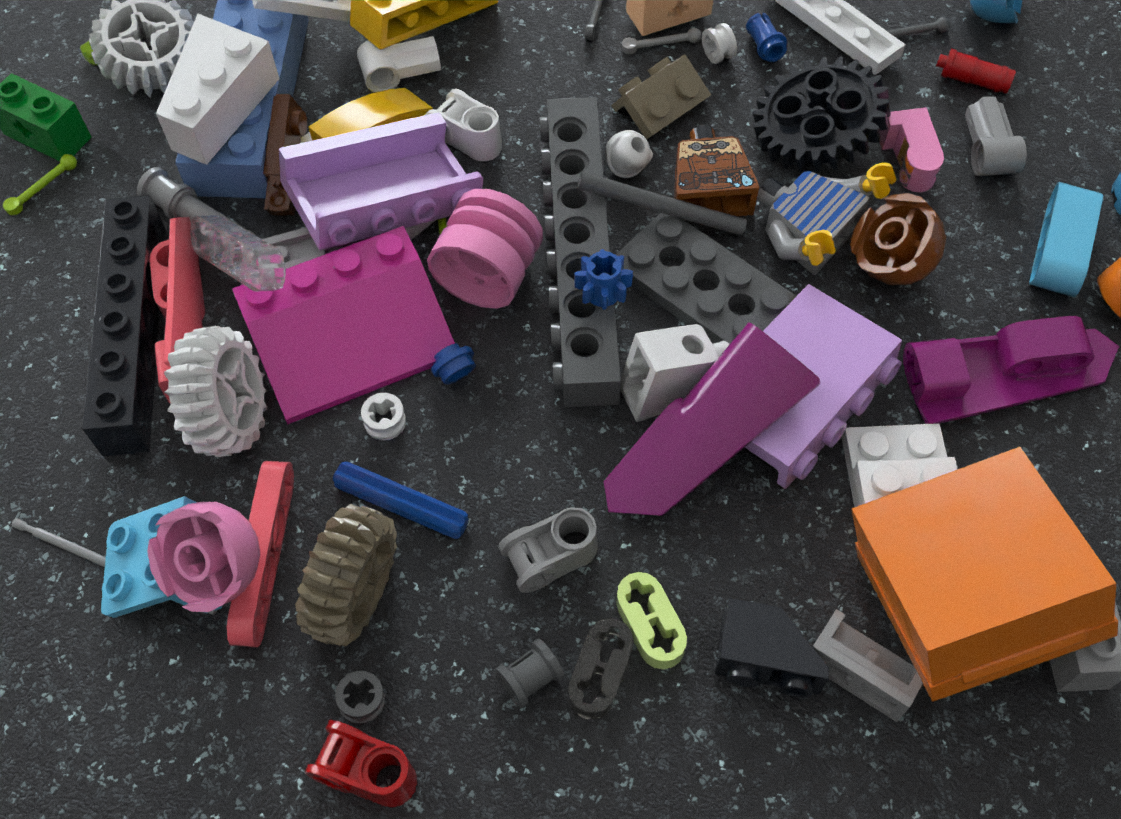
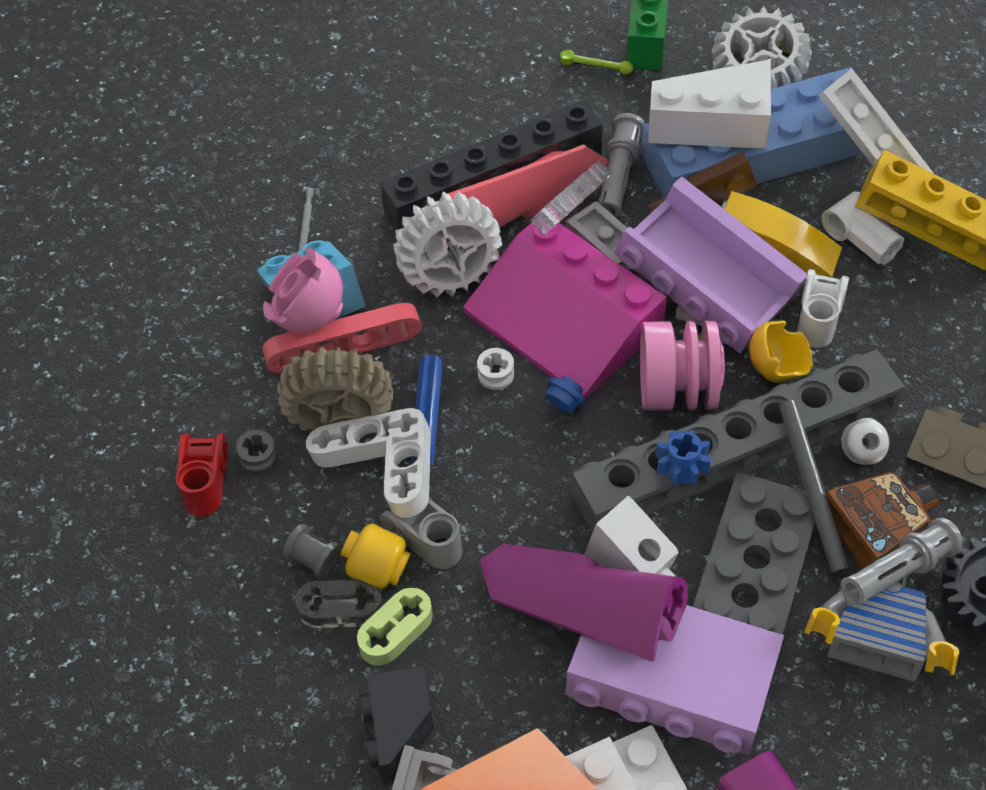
camera: 70 degrees right, 5 degrees down
dark orange cylinder [850,193,946,285] -> none
none -> white beam [306,408,431,518]
none -> yellow head [340,523,411,590]
none -> yellow hair [749,321,813,383]
none -> light grey pin [841,517,963,606]

